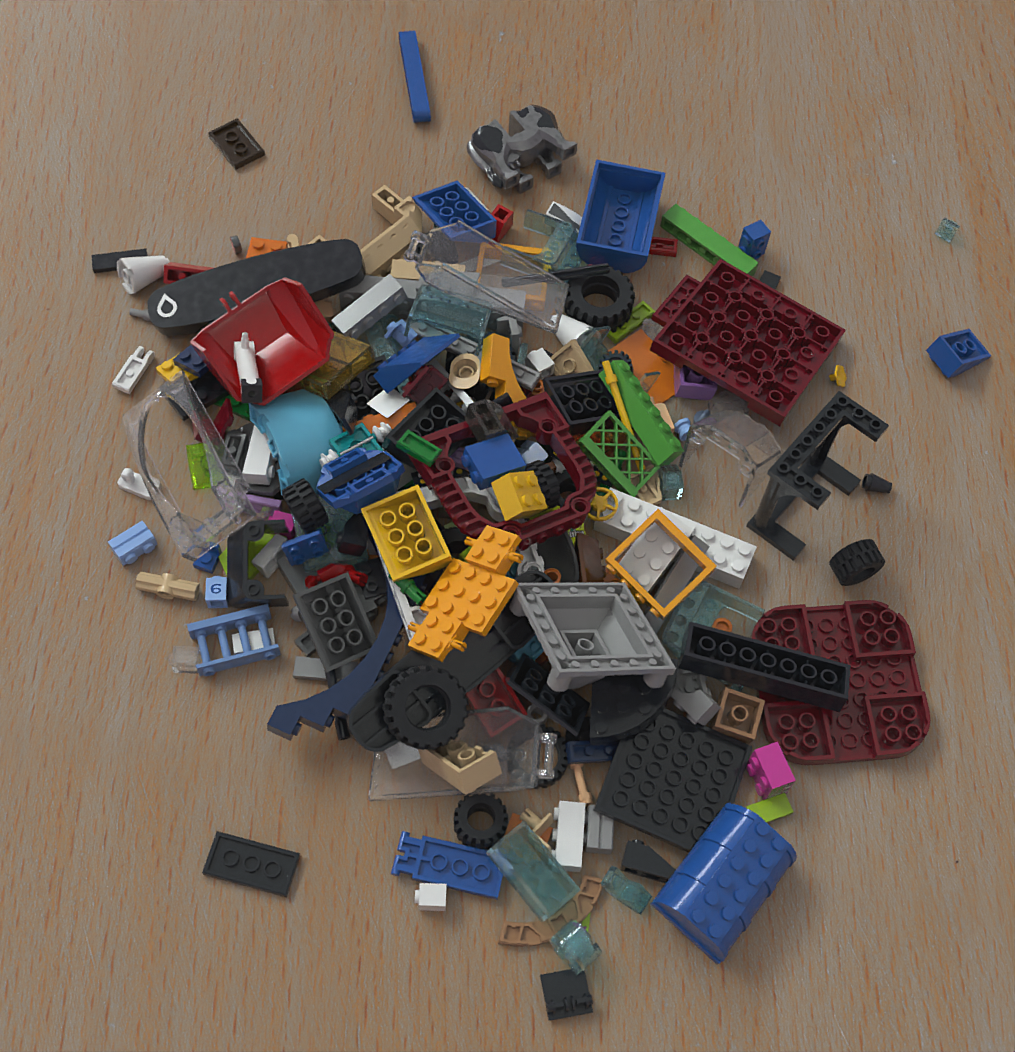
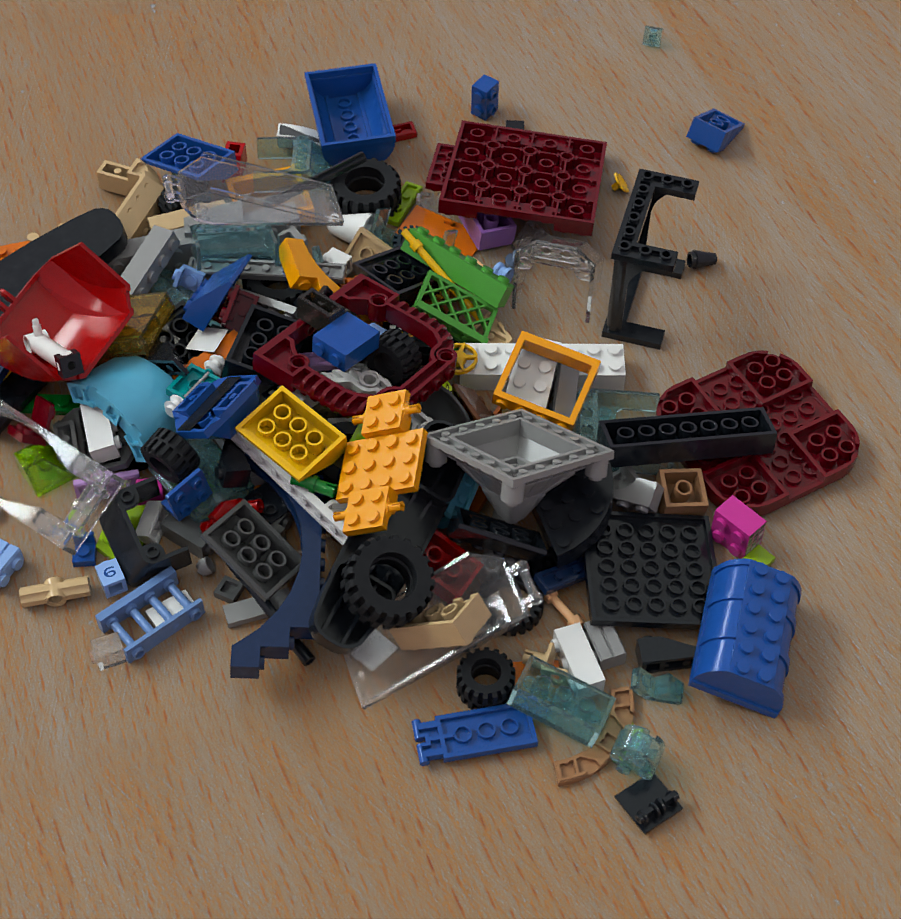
camera: 20 degrees left, 10 degrees down
black tile [202,831,301,897] -> none
green tile [396,430,442,467] -> none
blue beam [399,30,431,123] -> none
white brick [415,883,446,911] -> none
tan piece [449,353,481,390] -> none
flat silver animal [466,104,577,194] -> none
yellow brick [491,471,548,521] -> none
clear light blue slope [658,464,684,501] -> none
bright green brick [660,204,758,276] -> none
black tyre [829,539,885,586] -> none

